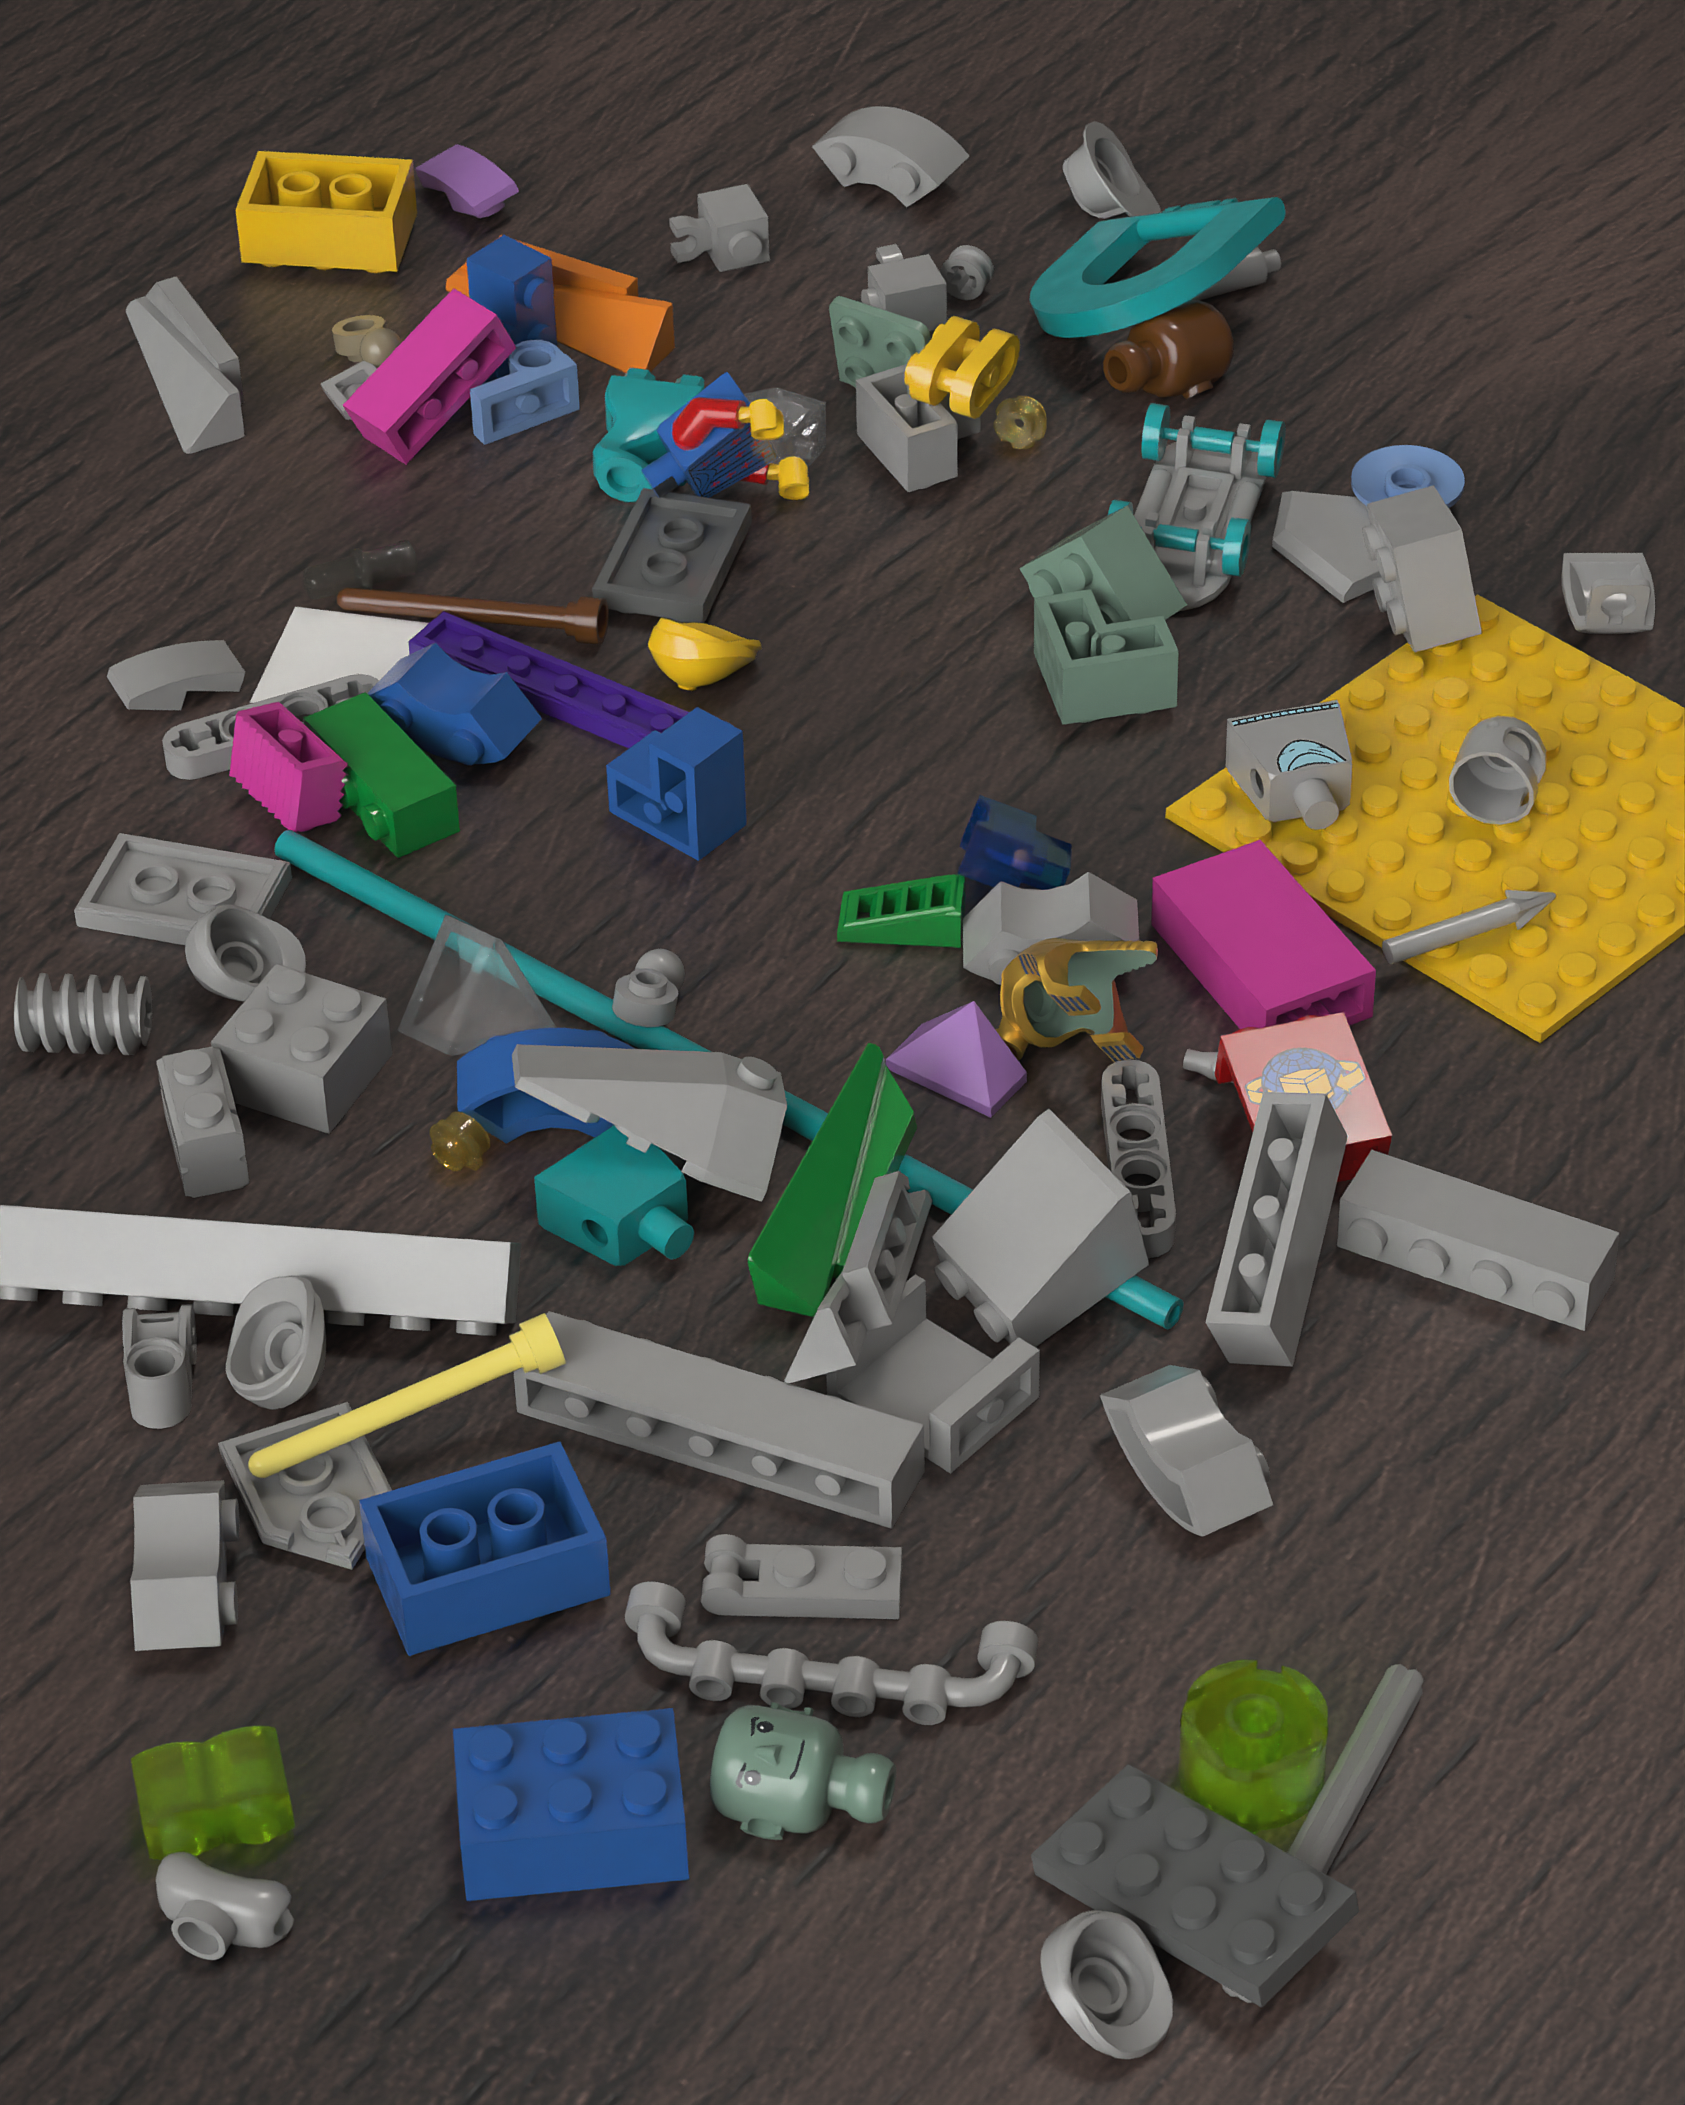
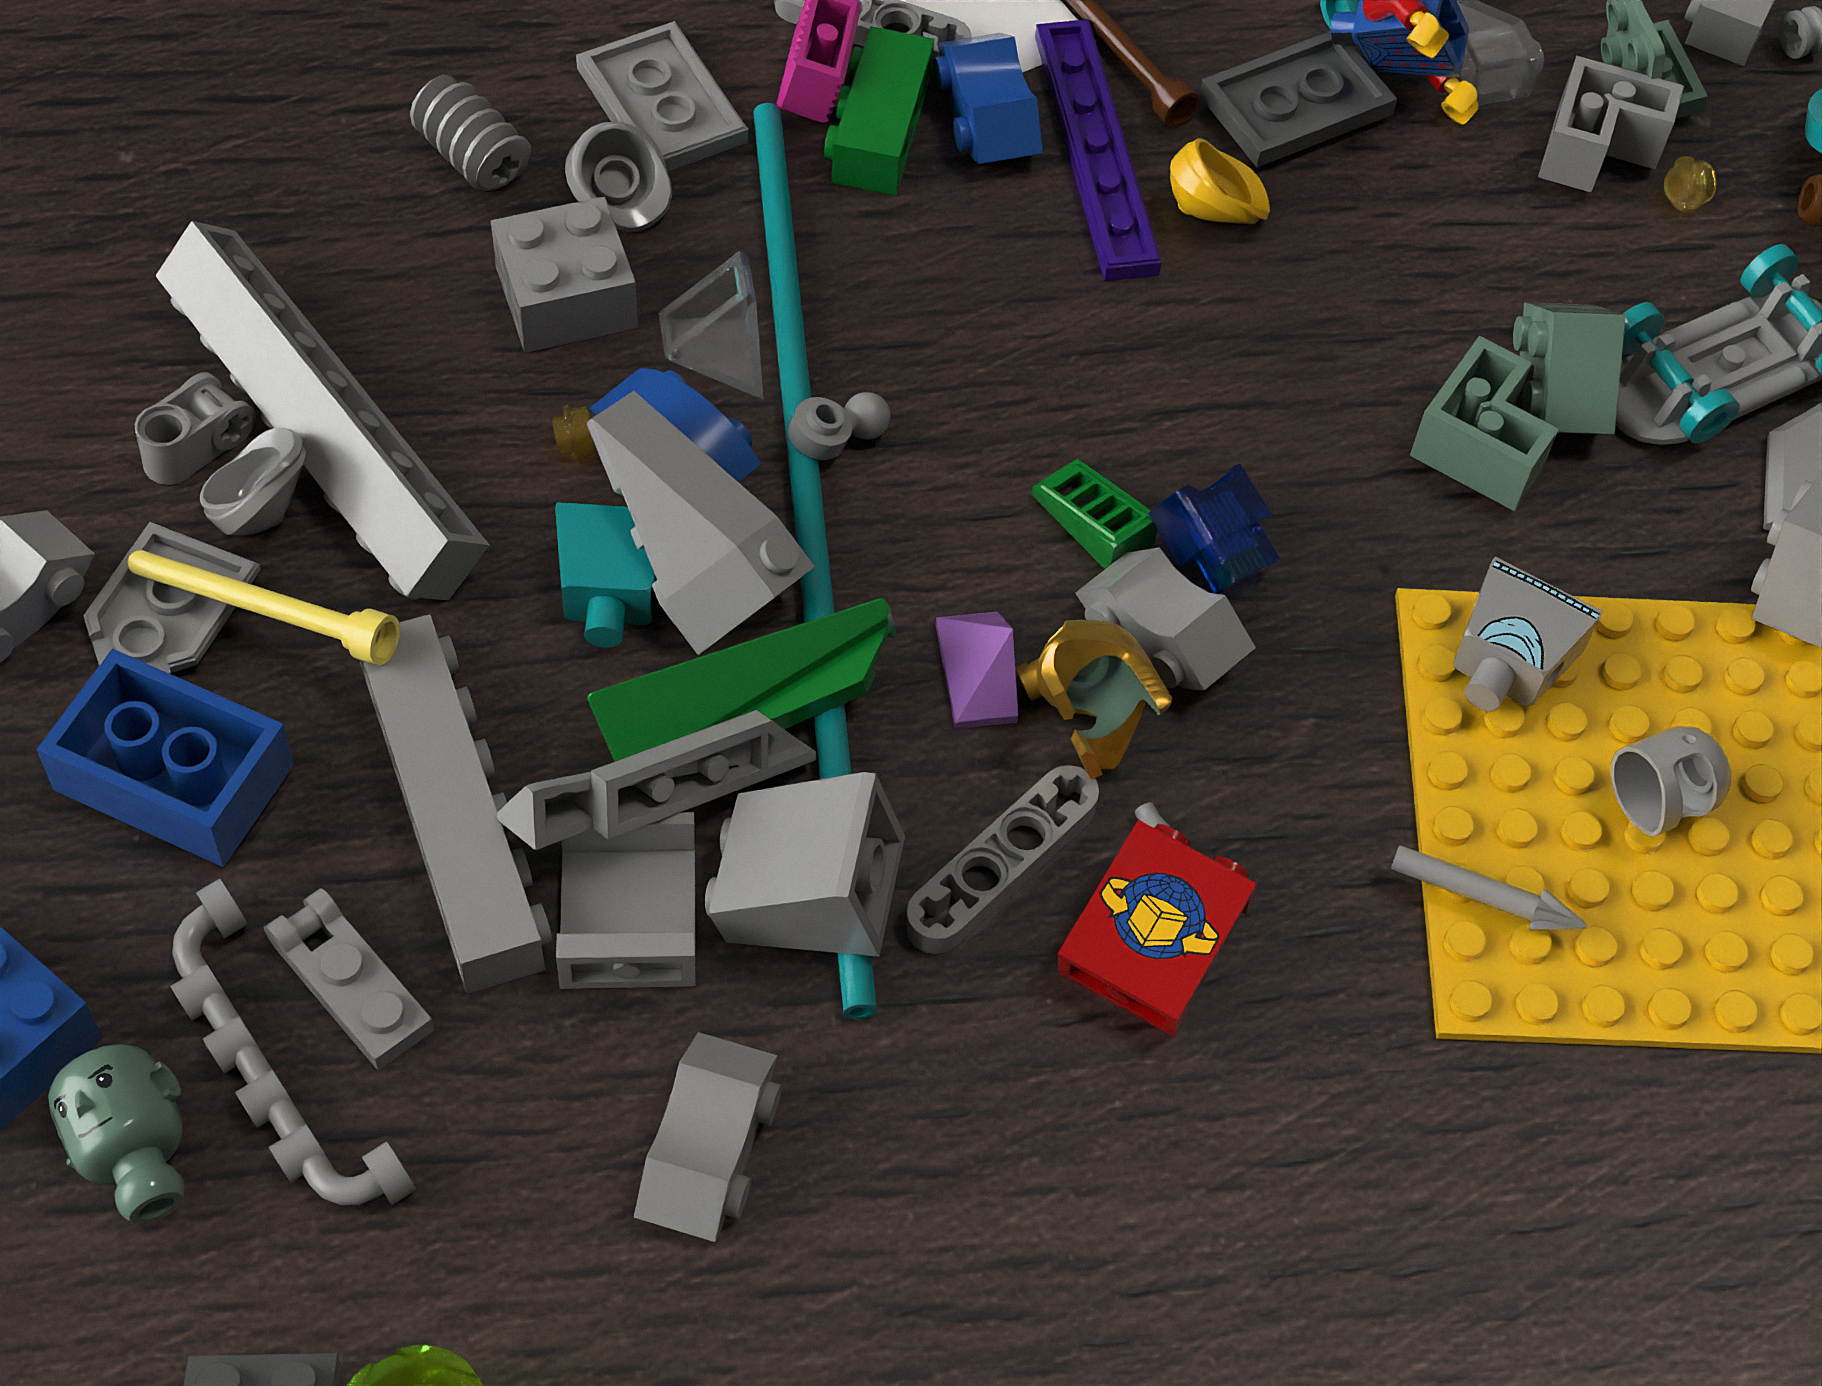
camera: 40 degrees right, 15 degrees up
light grey brick [156,1046,249,1198] -> none
blue brick [606,707,747,861] -> none
yellow brick [904,316,1020,419] -> none
dark pink brick [1151,840,1376,1029] -> none
light grey brick [1205,1092,1348,1367] -> none
light grey brick [1337,1150,1620,1331] -> none

